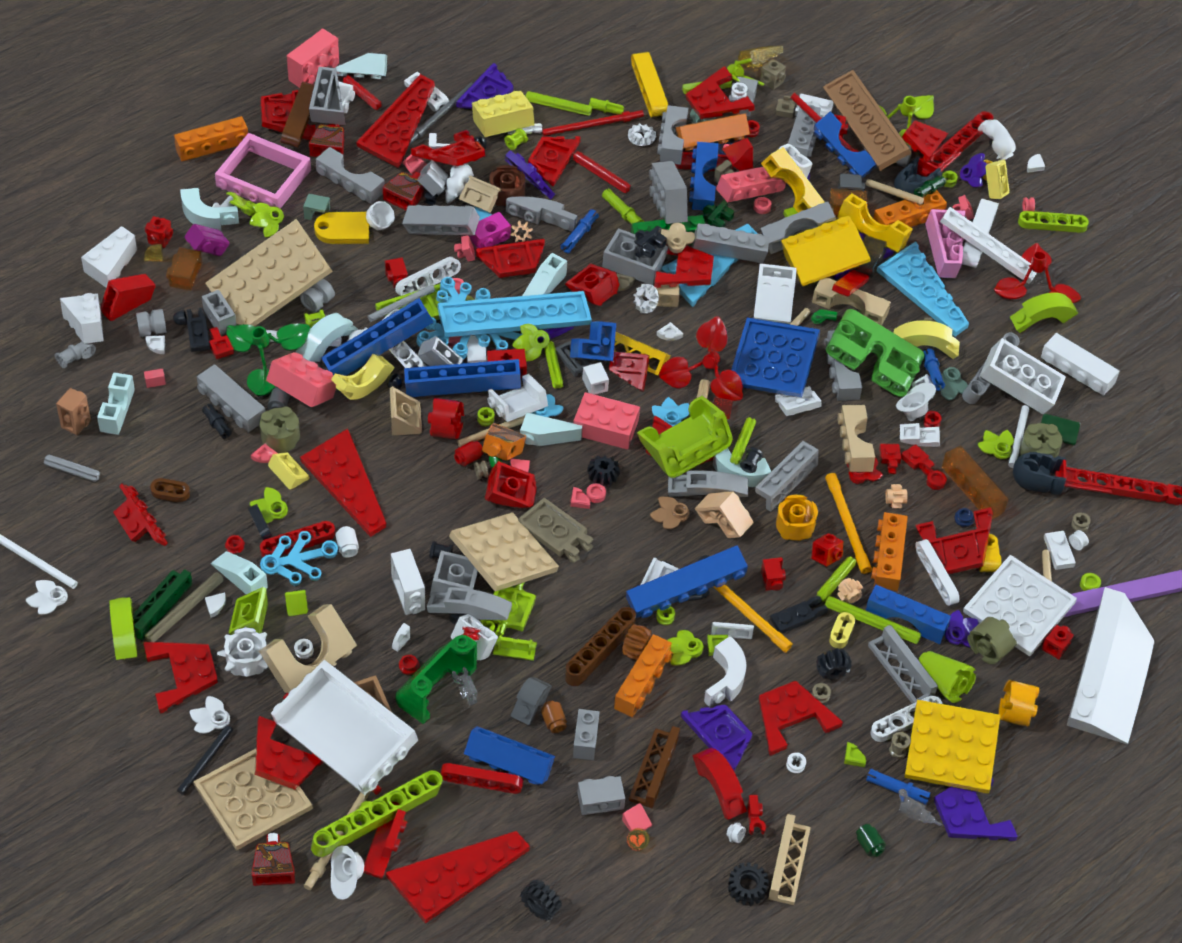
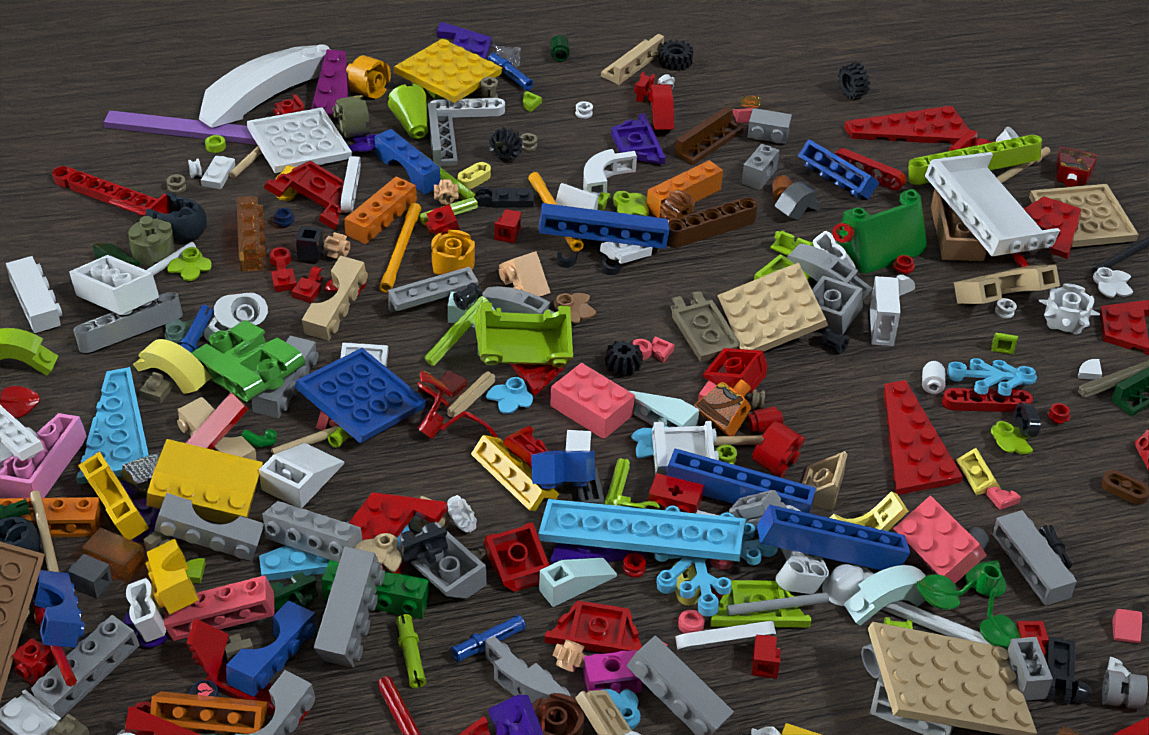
camera: 155 degrees left, 10 degrees down
light aqua slope [211,551,268,594] -> none
lime slope [229,587,268,635] -> none
olive brick [260,406,300,453] -> none
white tile [657,322,683,341] -> none
red wing [758,681,843,756] -> none
white slope [900,423,940,447] -> none
none -> black brick [296,226,324,262]
none -> magenta wing [311,49,348,120]

